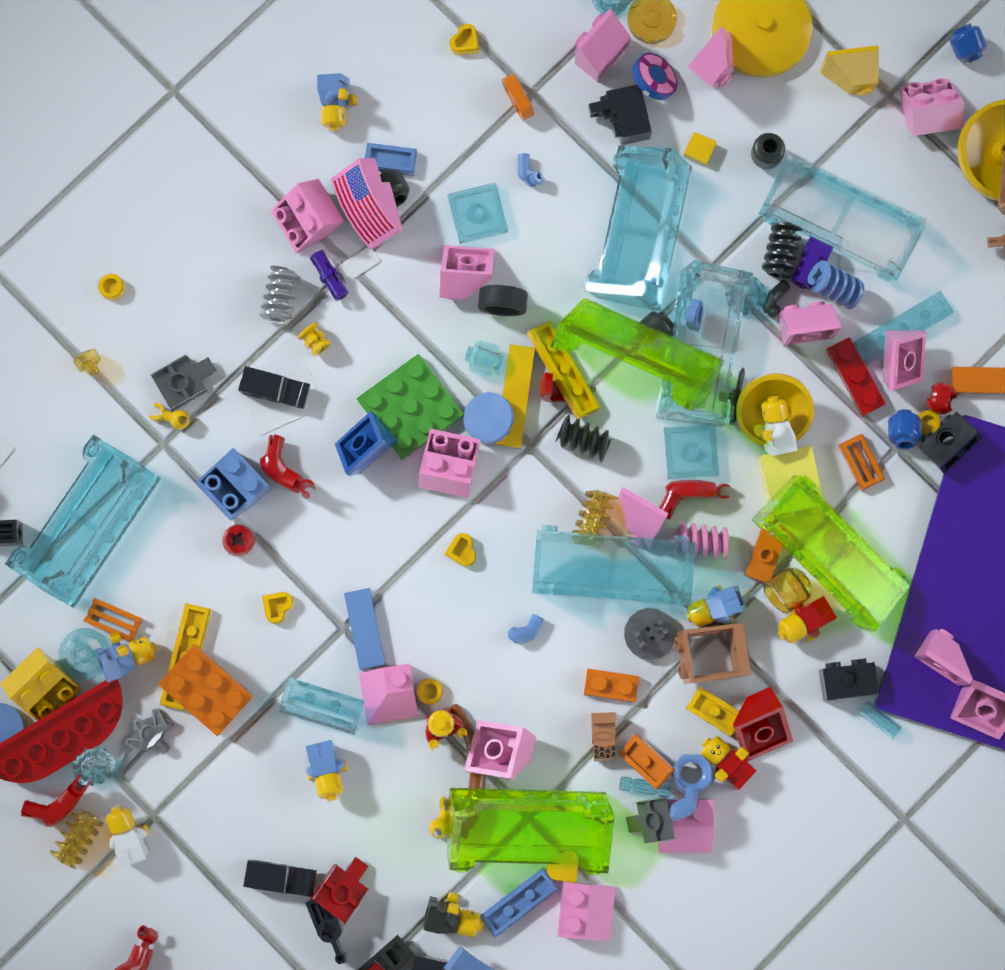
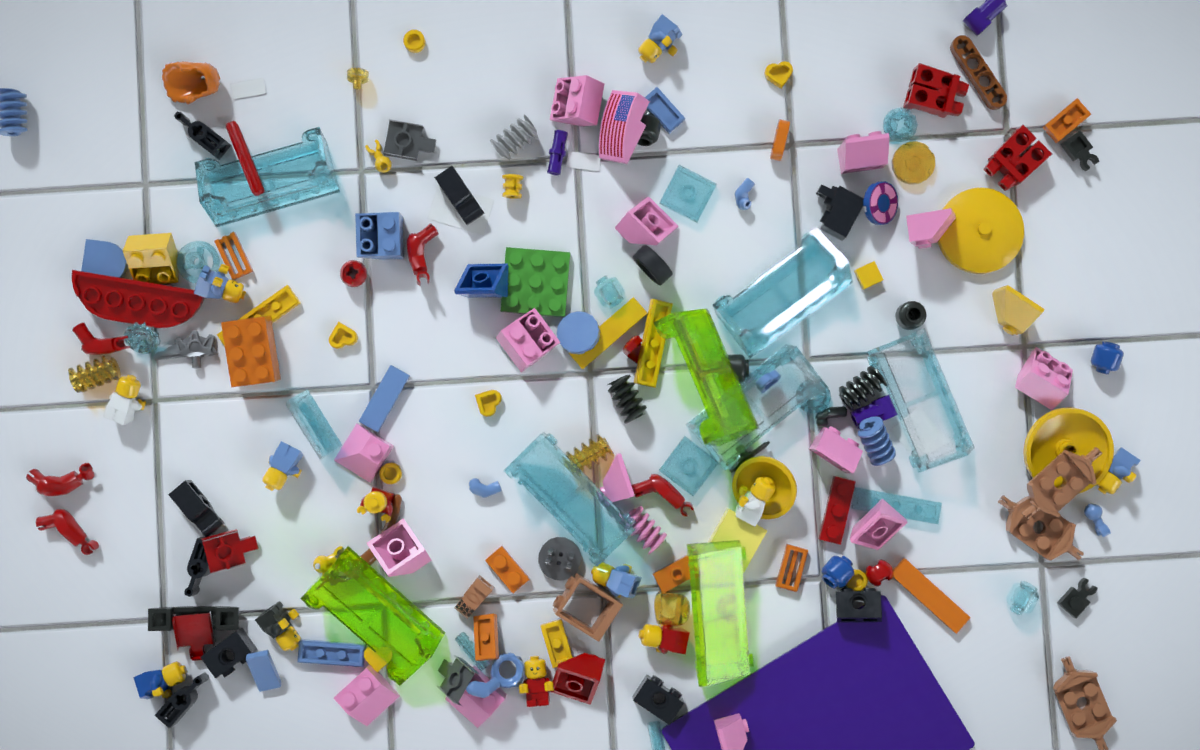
camera: 40 degrees right, 5 degrees up
none -> red axle [226,121,265,196]

